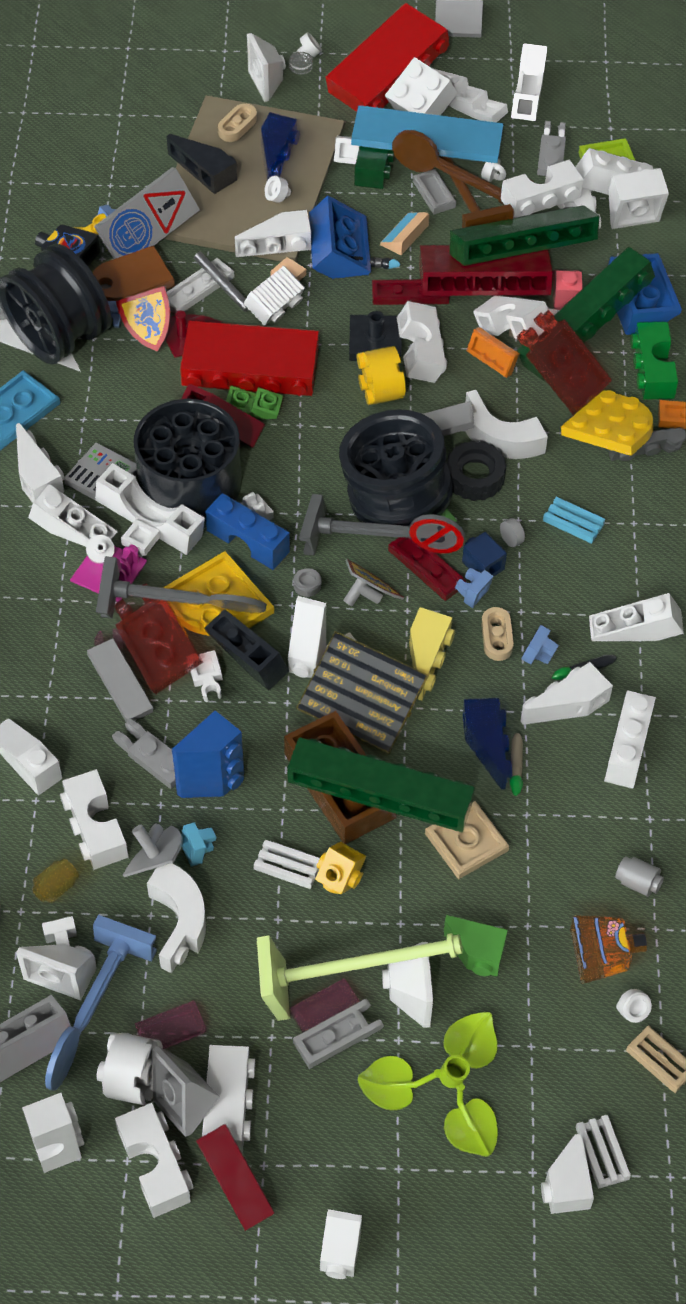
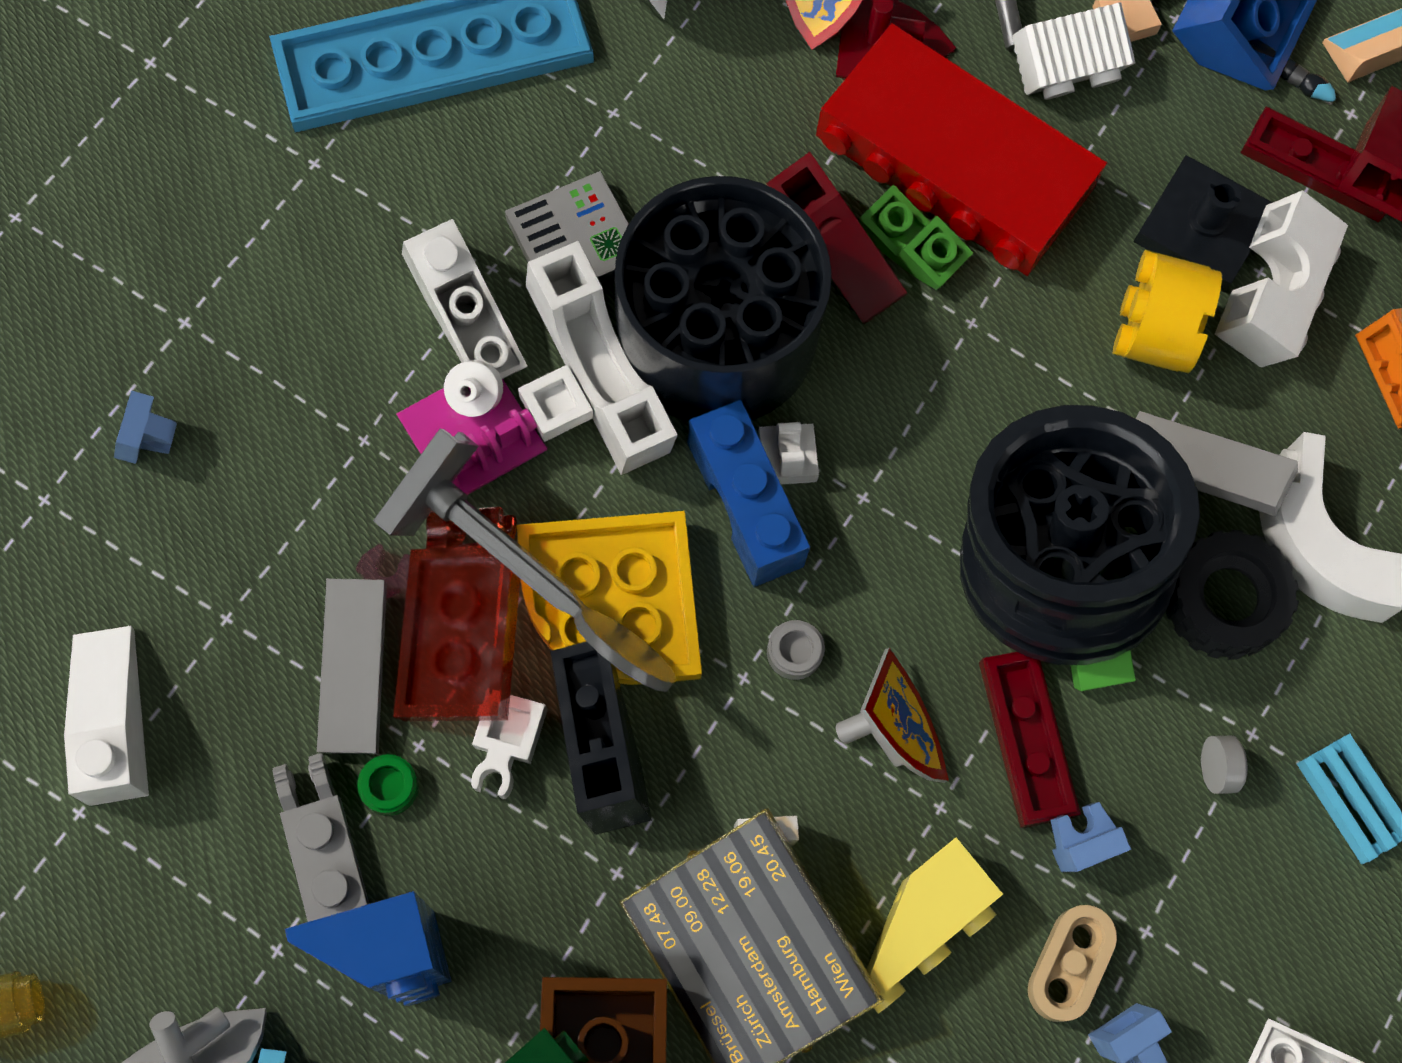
camera: 25 degrees right, 15 degrees up
white slope [16,423,65,503] -> none
white arch [60,769,128,870] -> none
white slope [288,596,326,678] -> none
dark grey piece [299,494,465,555] -> none
dark blue brick [462,532,507,577] -> none
none -> green tile [357,754,419,816]

